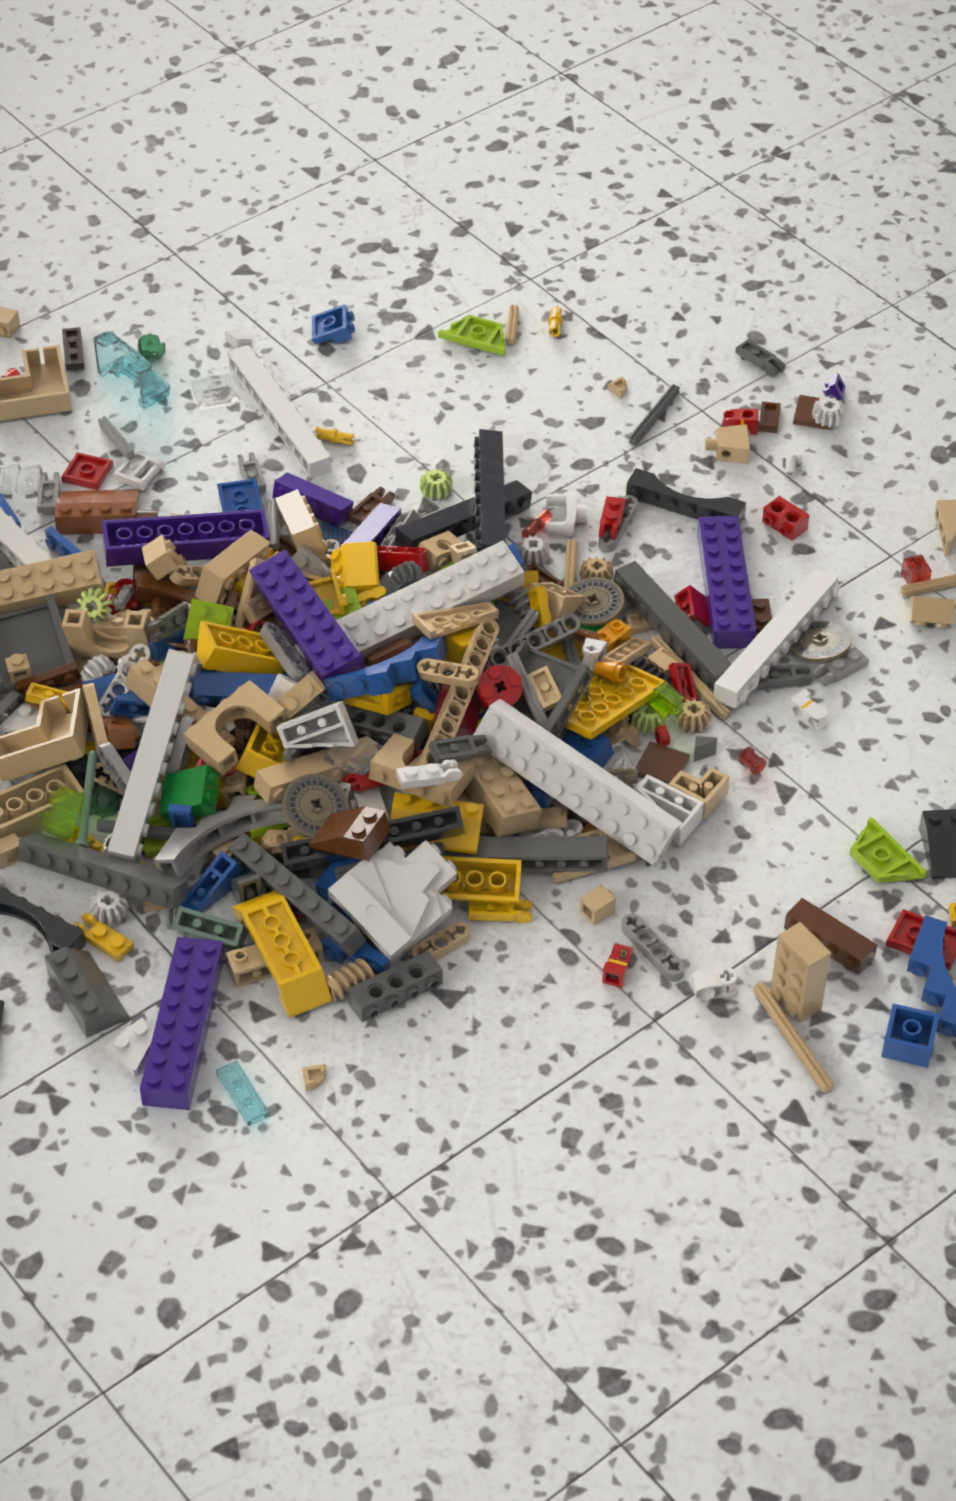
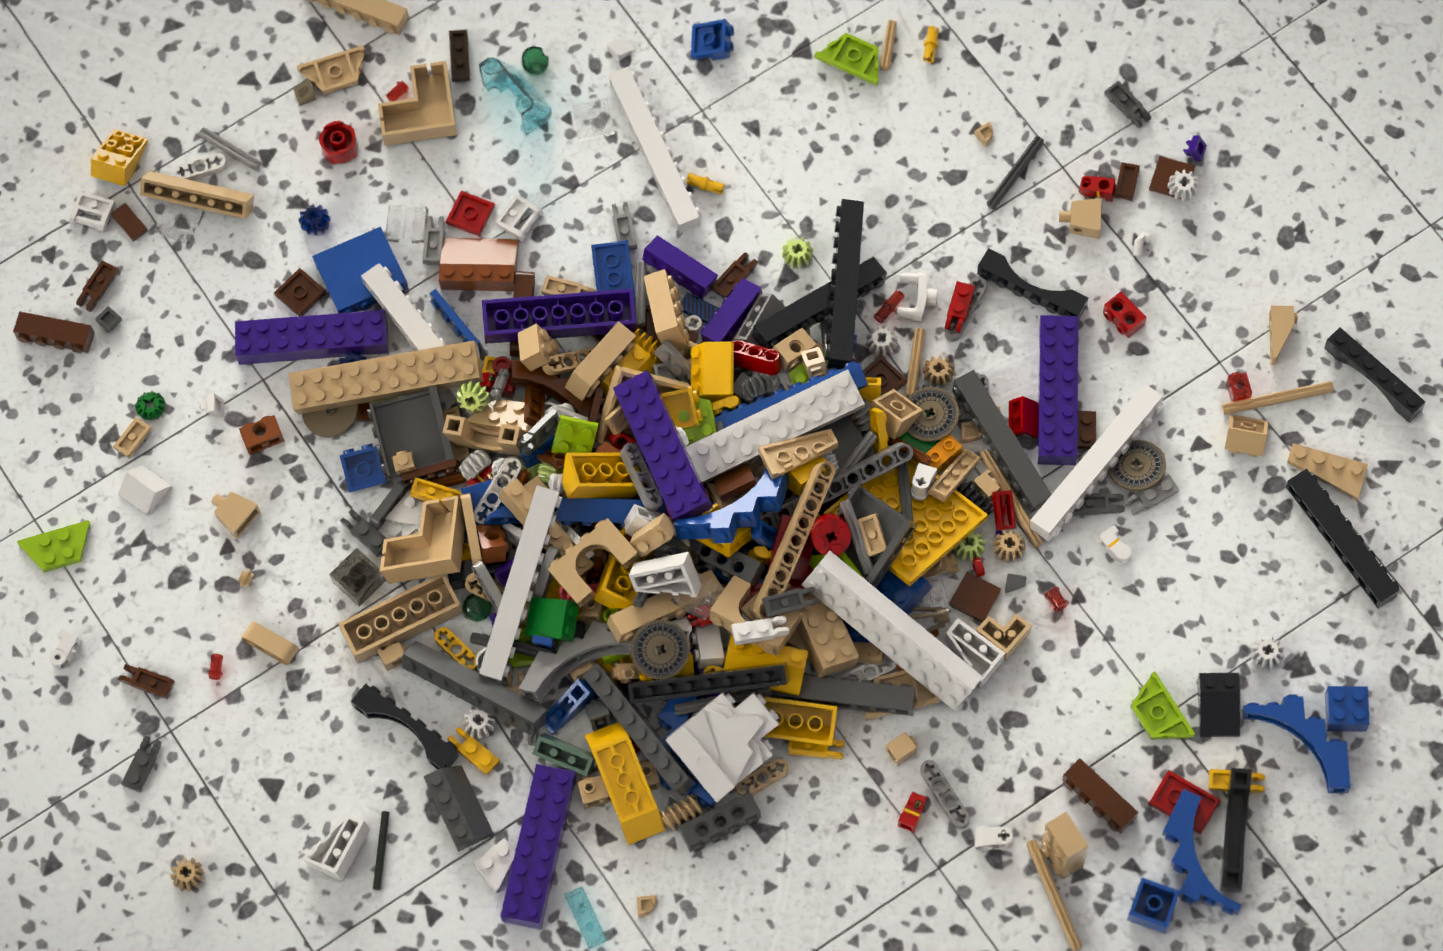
camera: 10 degrees right, 20 degrees up
clear neon green brick [41,786,85,840] -> none
sand green bar [74,751,97,848] -> none
light grey axle [98,416,136,459] -> none
reddish brown slope [309,806,390,861] -> none
tan beam [417,658,480,688] -> none
light orange cone [594,661,627,683] -> none
clear neon green brick [645,681,684,719] -> none

